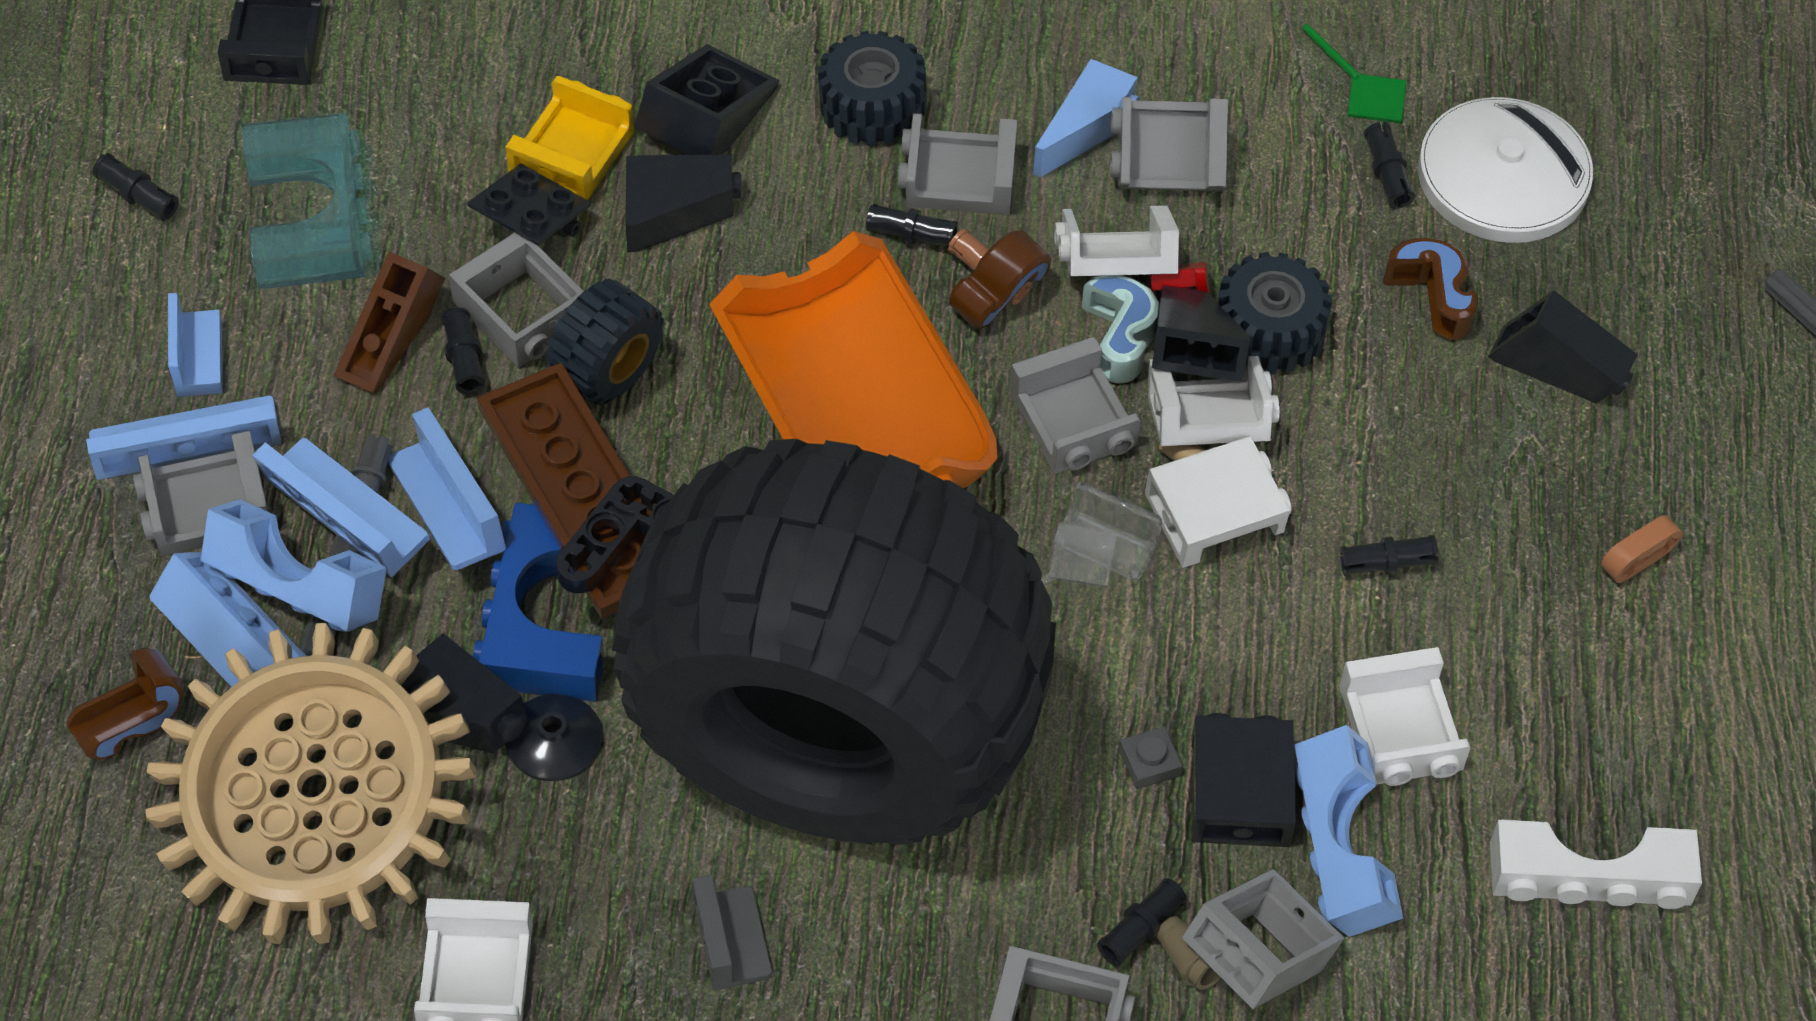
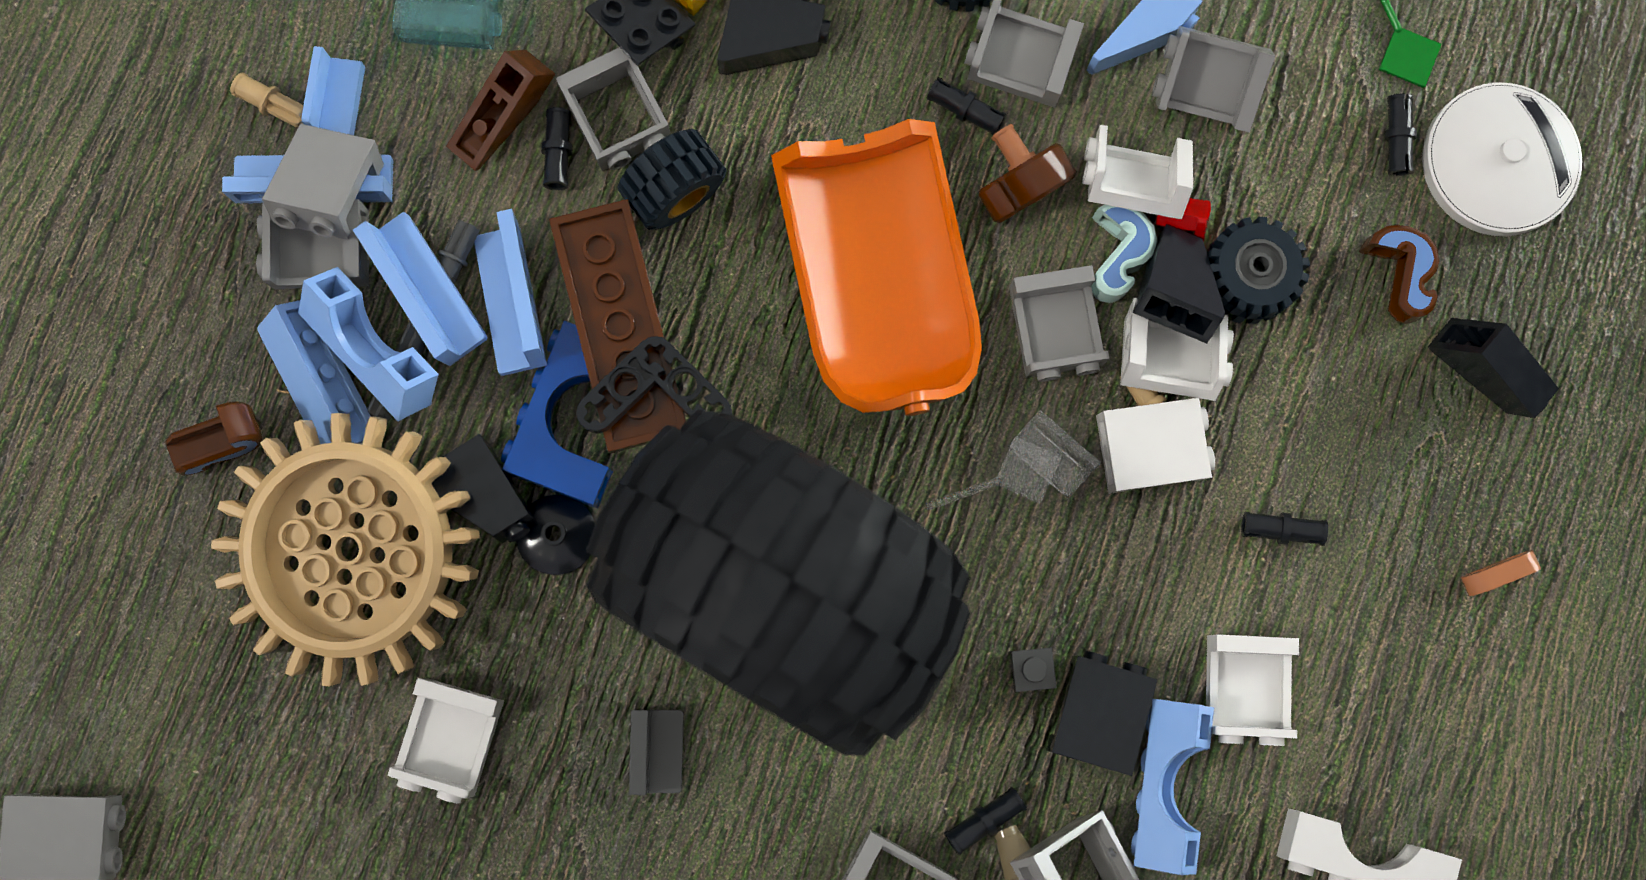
camera: 10 degrees right, 25 degrees up
none -> tan axle [230,73,304,127]
none -> light grey panel [262,124,384,239]

